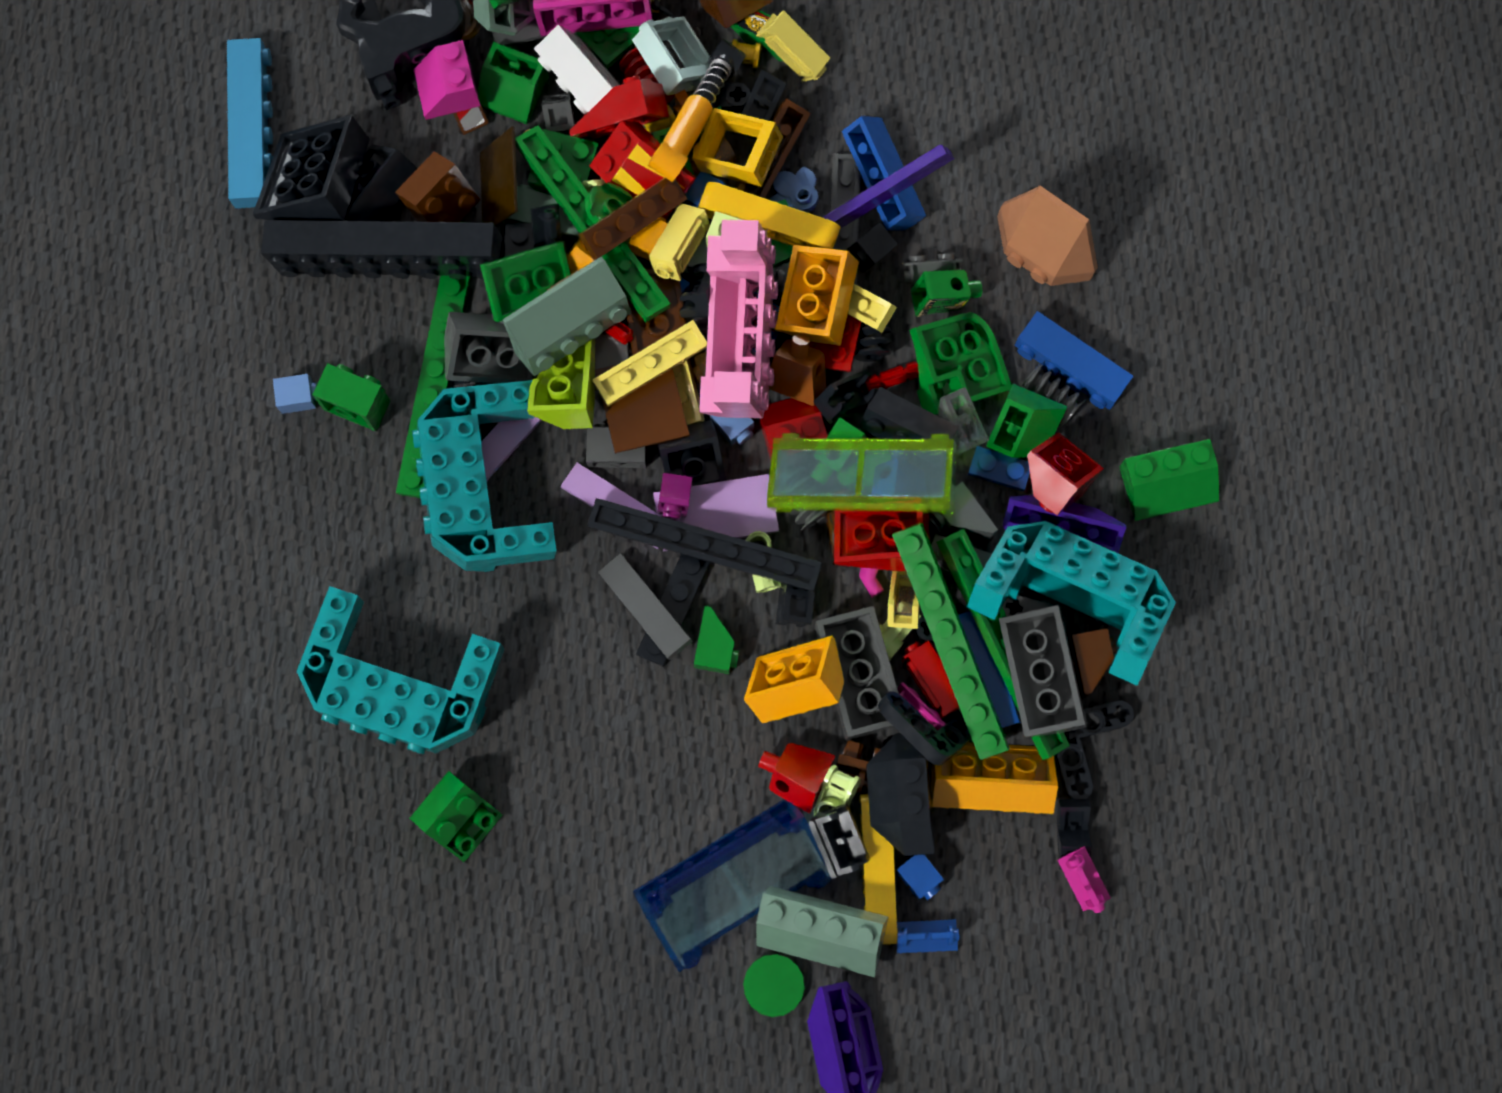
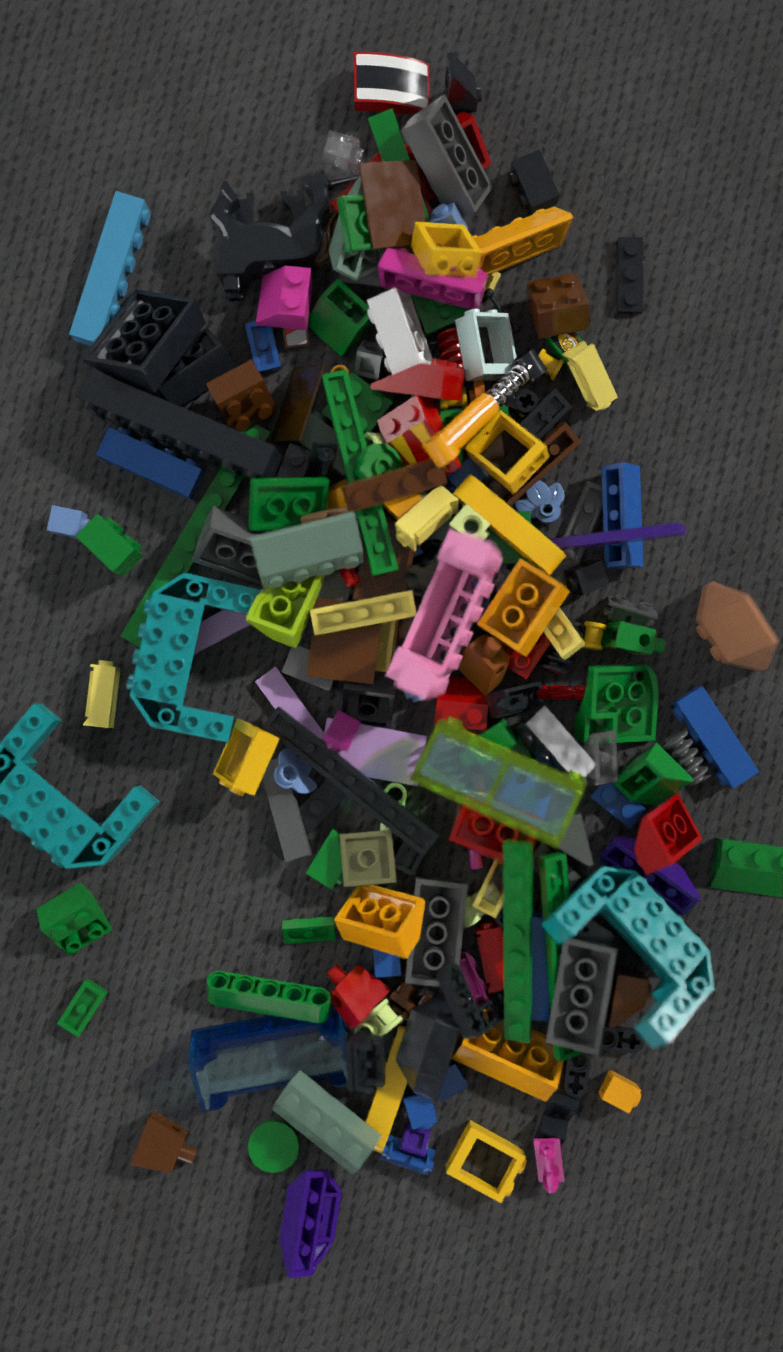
camera: 25 degrees right, 10 degrees up
none -> green plate [57,978,108,1037]
none -> light yellow window [83,660,121,728]
none -> blue brick [96,427,205,500]
none -> reddish brown torso [130,1111,198,1173]
none -> green beam [207,971,331,1023]
none -> yellow window [213,718,280,796]
none -> blue plate [245,321,281,374]
none -> medium blue plate [273,747,317,794]
none -> green plate [282,916,336,944]
none -> olive bracket [340,830,397,887]
none -> blue brick [373,949,401,978]
none -> dark purple tile [399,1123,431,1158]
none -> dark blue brick [439,1059,468,1103]
none -> yellow window [445,1120,527,1203]
none -> yellow bush [583,621,607,651]
none -> light orange brick [598,1069,641,1114]

